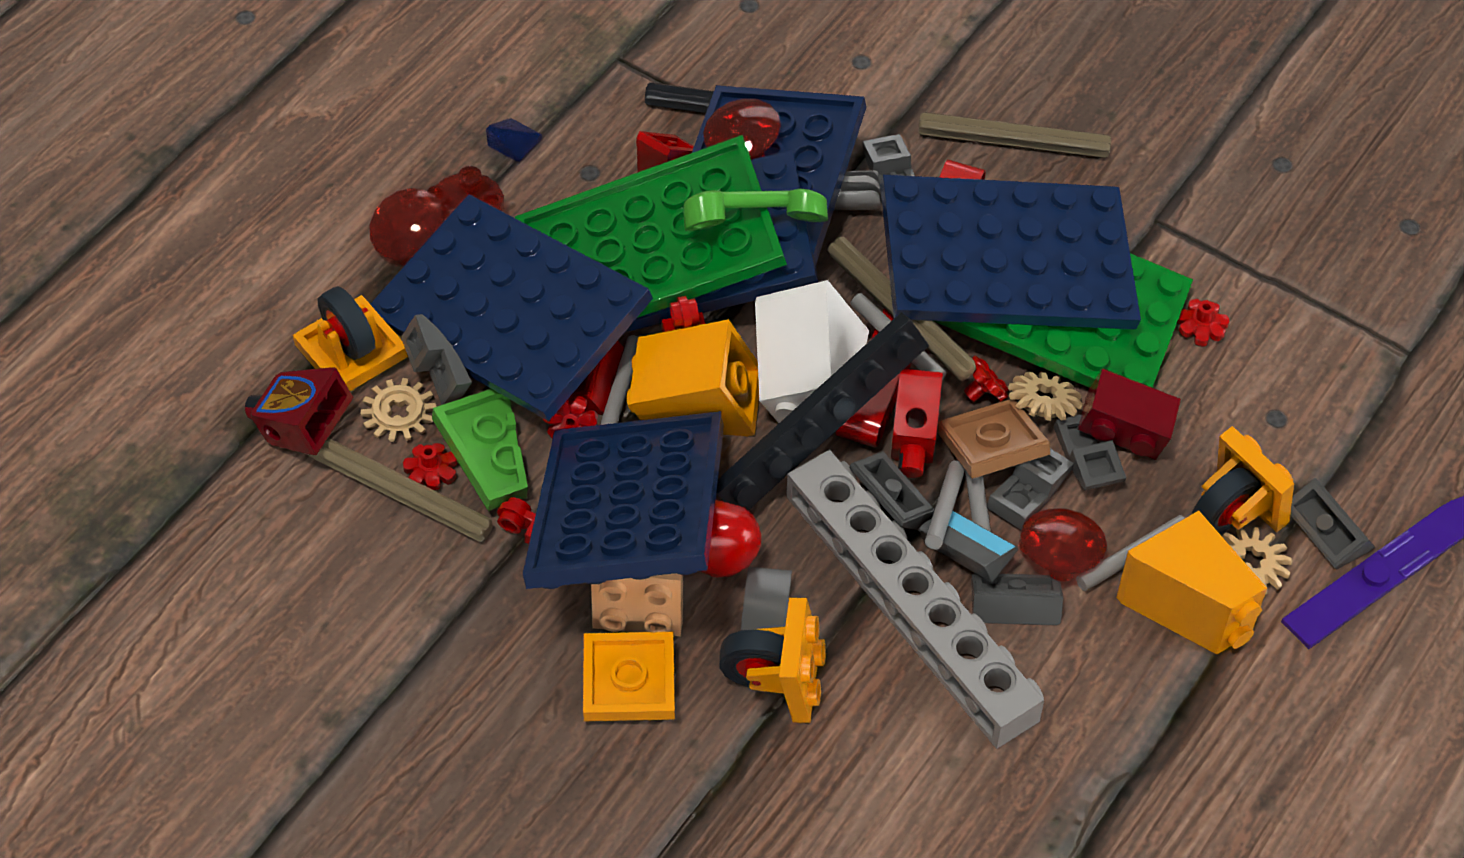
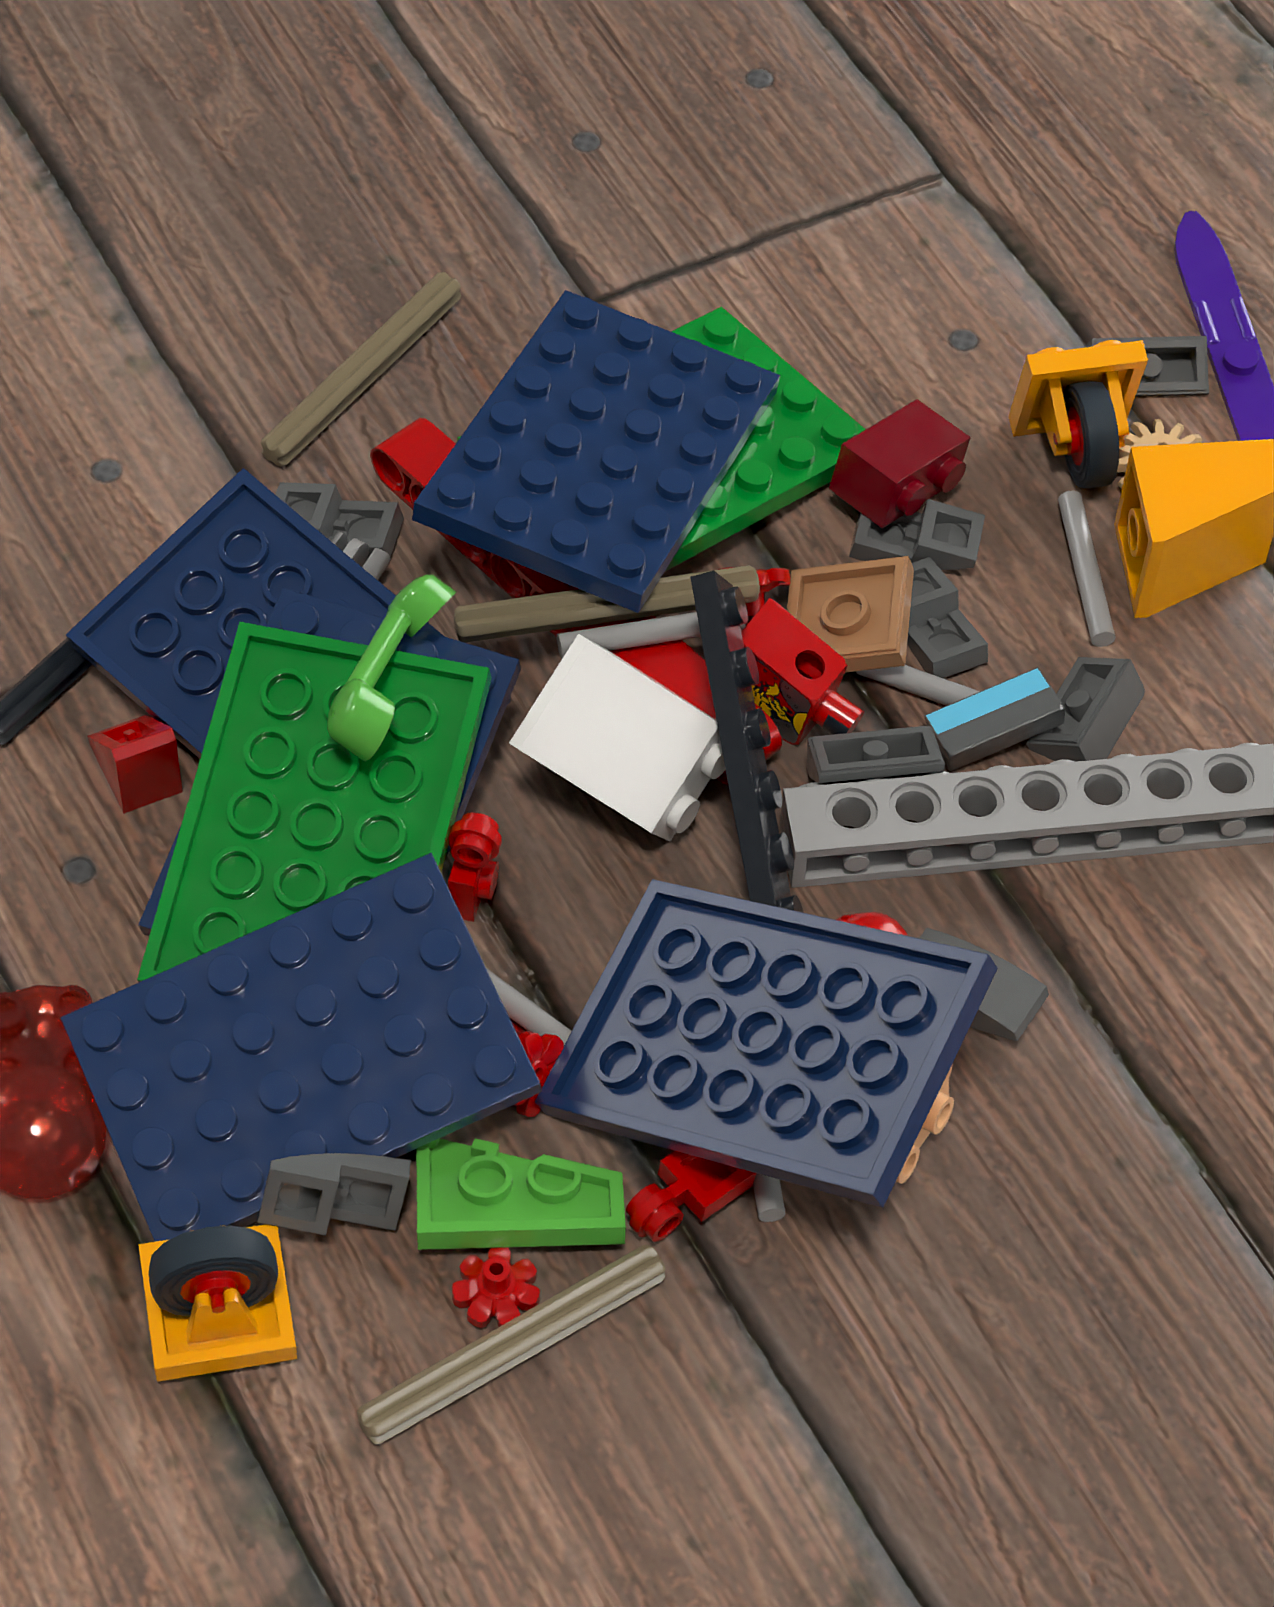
camera: 65 degrees left, 0 degrees up
dark red torso [245,367,354,455] -> none
tan gear [361,378,437,442] -> none
light orange plate [583,632,675,721] -> none
light orange slope [627,319,759,437] -> none
clear red dish [703,99,781,160] -> none
light orange plate [719,598,826,723] -> none
light grey bar [925,461,965,549] -> none
tan gear [1008,372,1082,421] -> none
clear red dish [1019,508,1107,582] -> none
red plant [1177,299,1229,346] -> none

